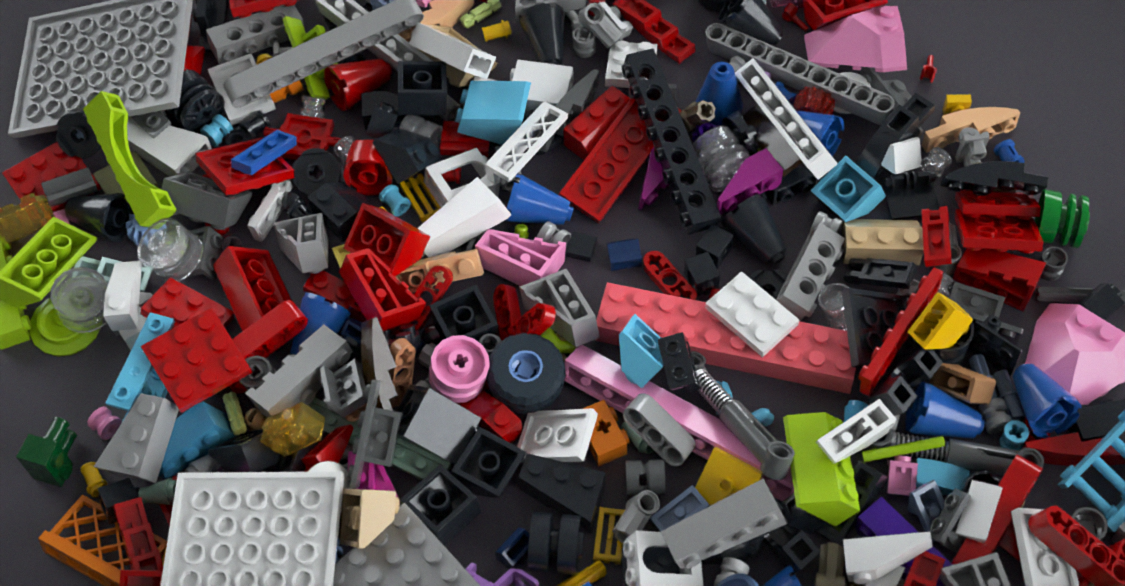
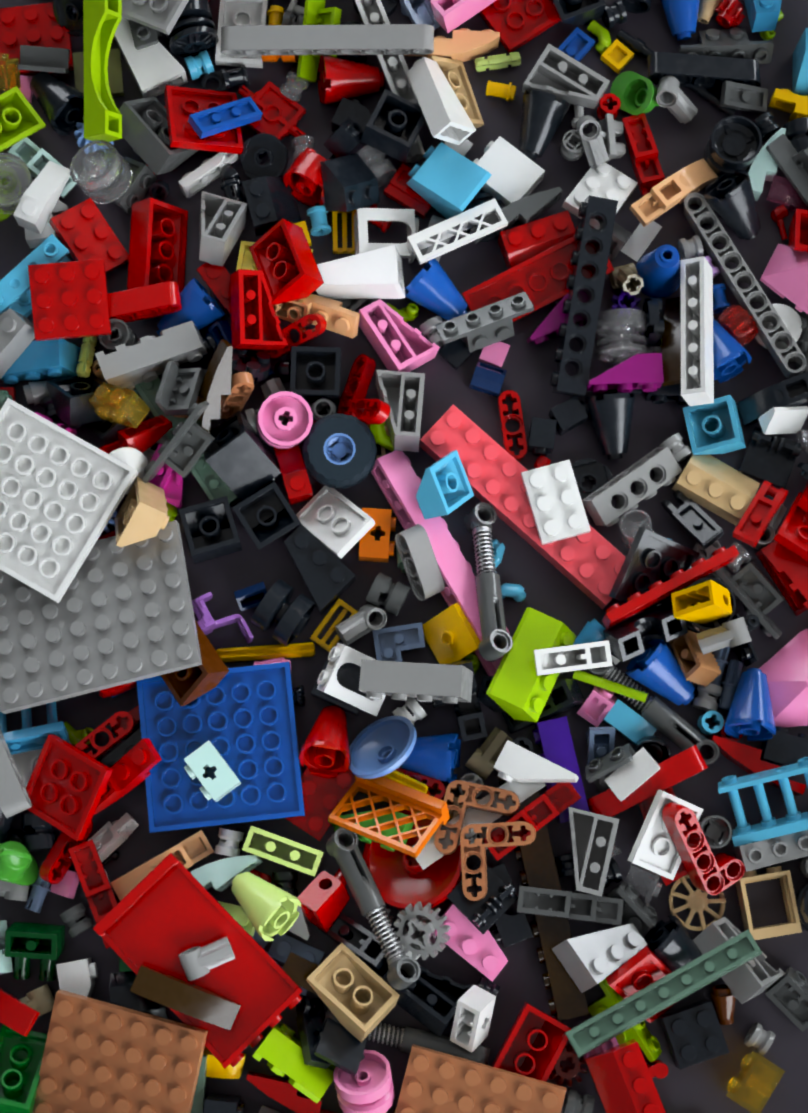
camera: 20 degrees right, 20 degrees up
black bracket [658,332,700,392] -> none
none -> dark grey bracket [435,292,534,352]
none -> bright pink tile [479,341,510,368]
none -> white sticker [620,221,662,262]
none -> light nougat slope [630,158,718,227]
none -> light grey piece [696,617,752,655]

